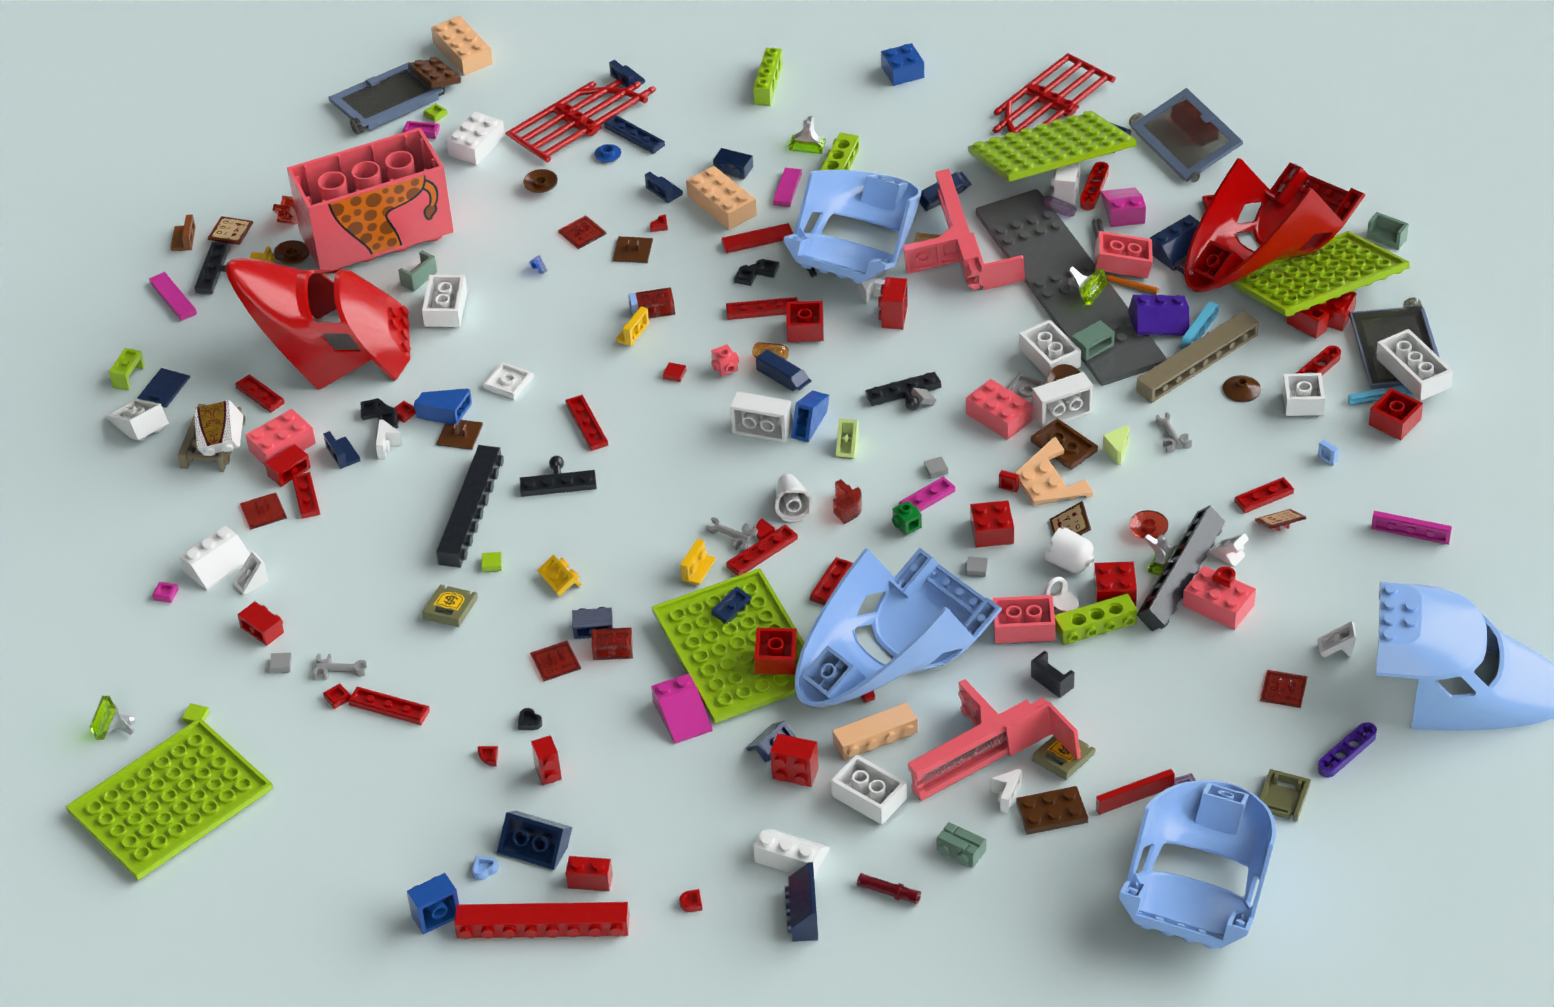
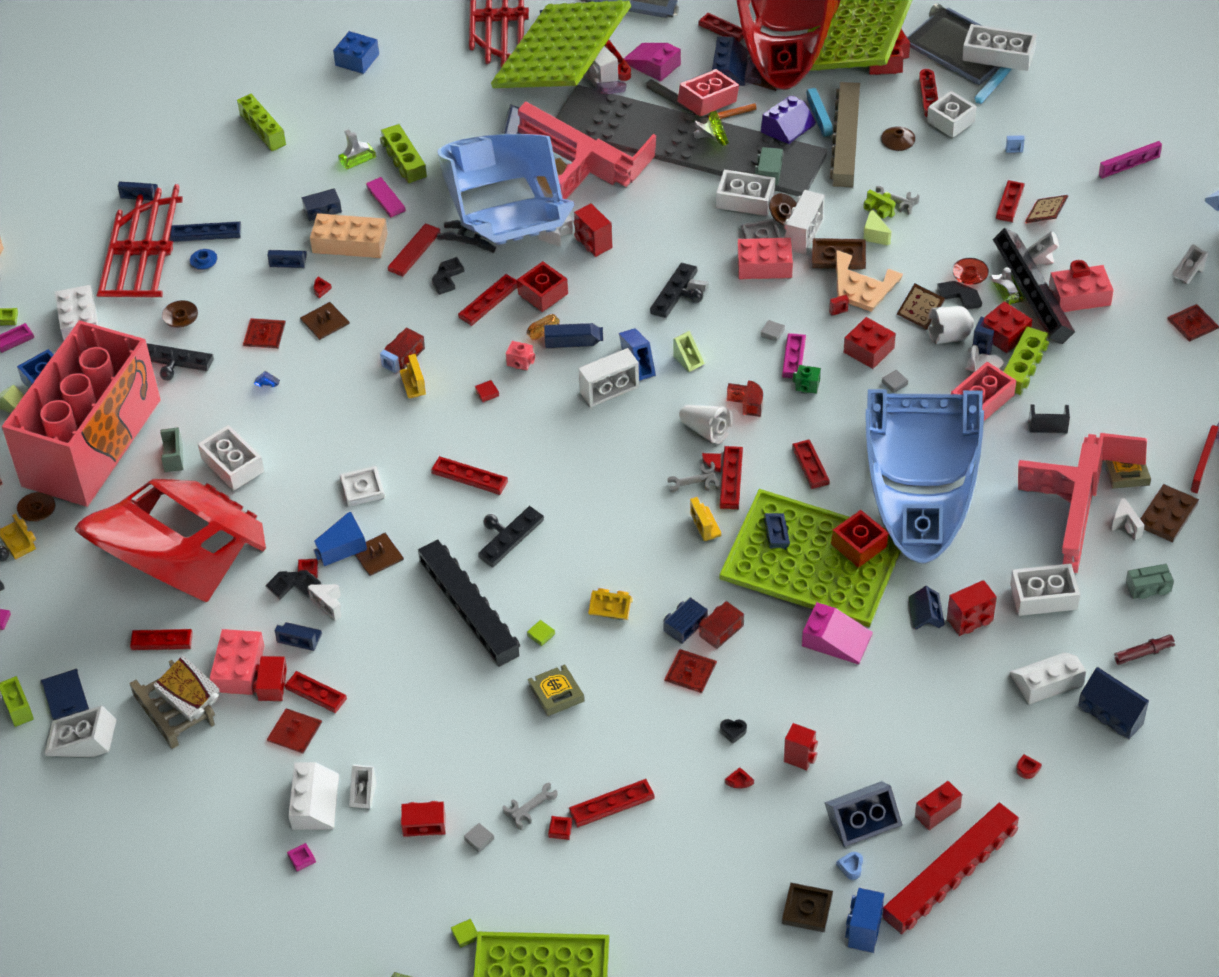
camera: 45 degrees left, 5 degrees up
light nougat brick [833,702,918,760] -> none
red brick [1368,388,1423,440] -> none
none -> black plate [147,343,214,381]
none -> dark brown plate [782,882,833,933]
none -> lime hips [863,189,896,219]
none -> black tile [937,280,982,310]
none -> dark blue panel [972,316,994,355]

